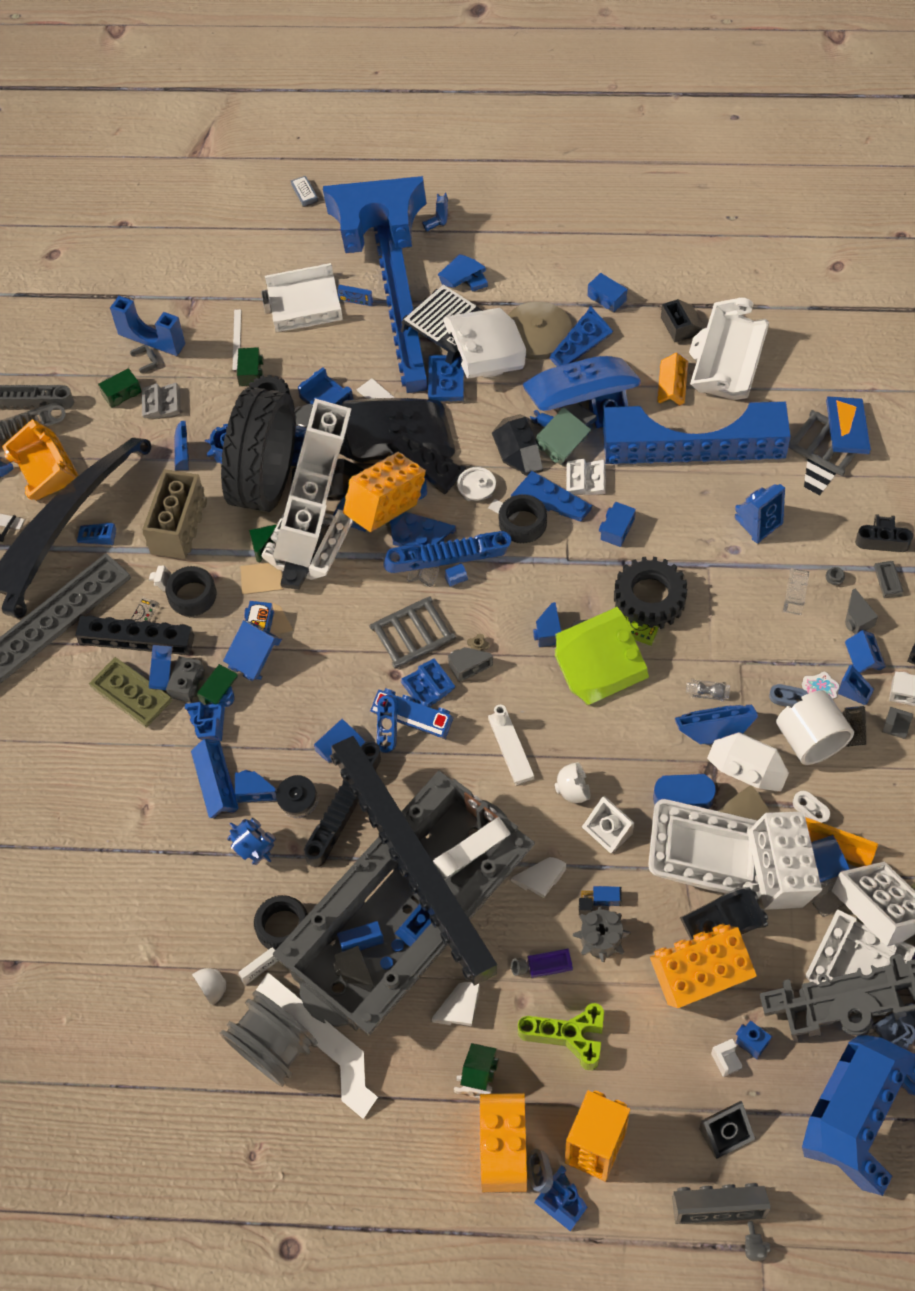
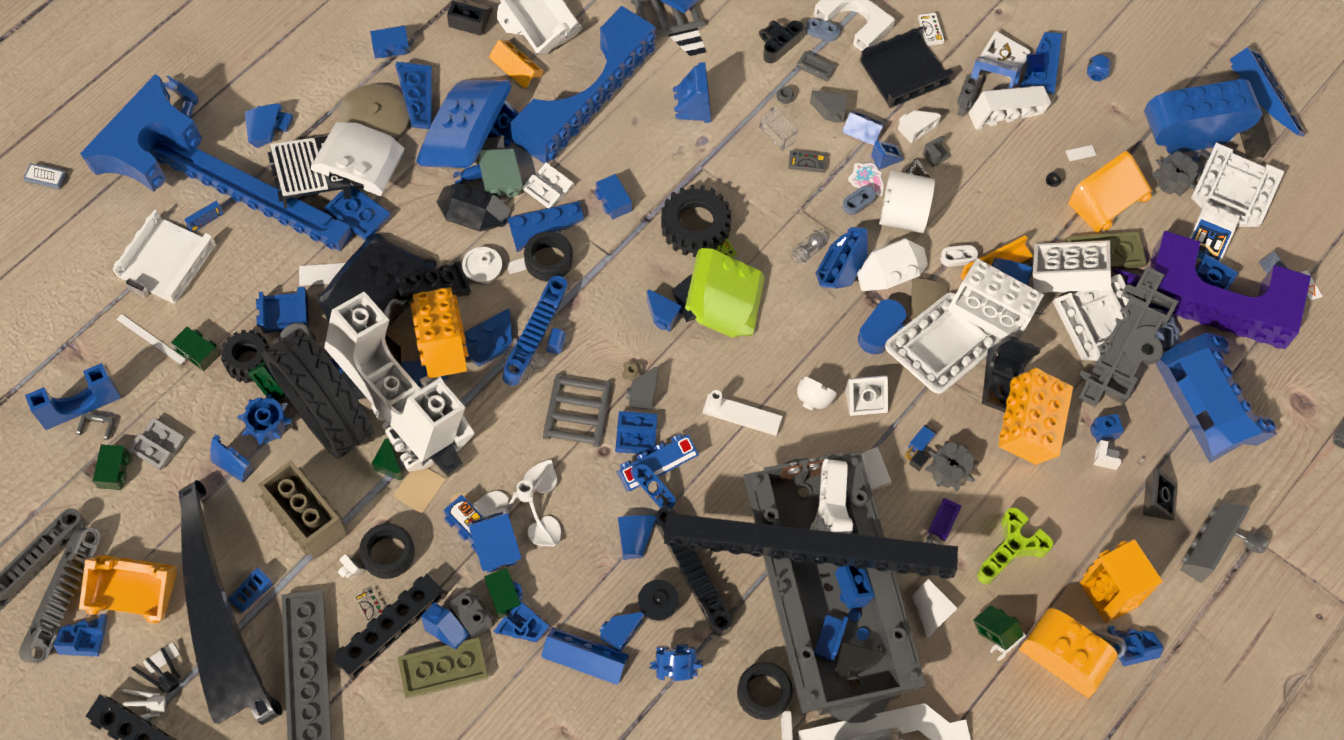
camera: 60 degrees left, 5 degrees up
none -> white plant [473,460,561,546]
none -> dark grey tile [788,150,826,173]

